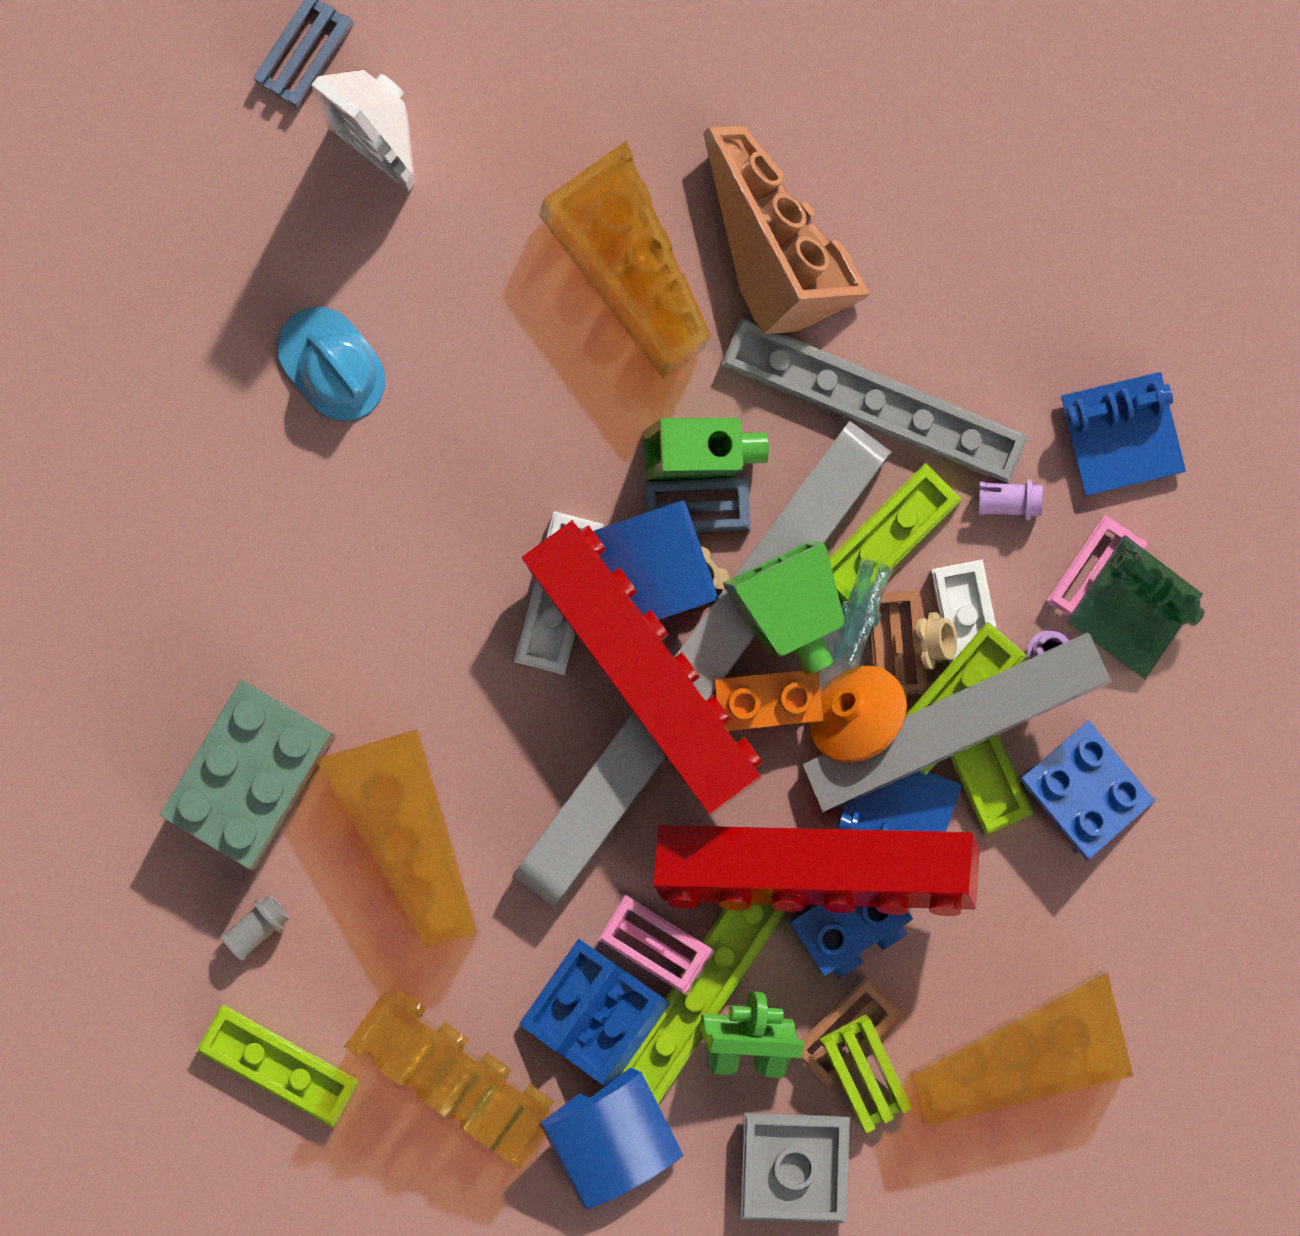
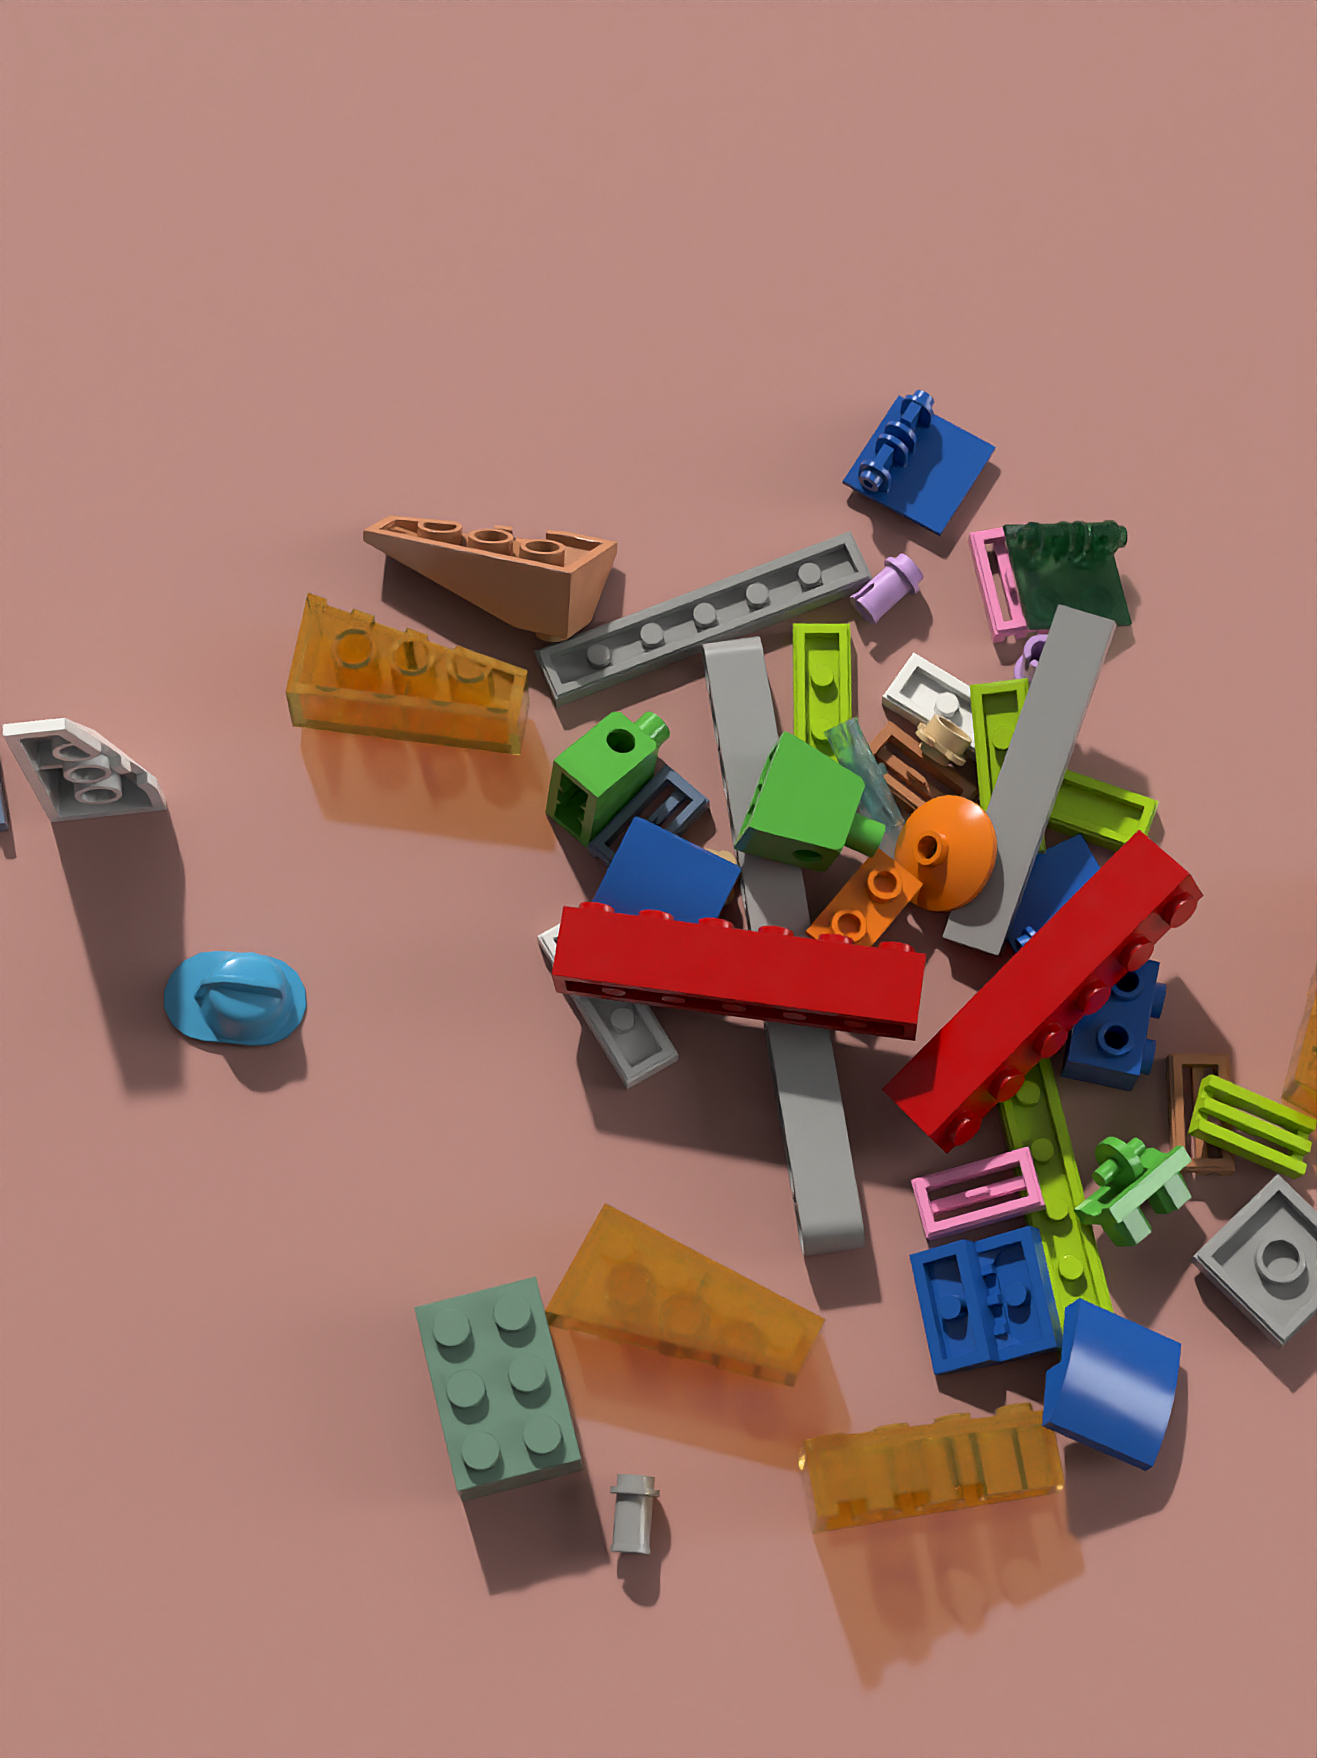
camera: 40 degrees left, 15 degrees down
lime tile [196,1004,360,1128] -> none
hinge [1019,720,1155,861] -> none

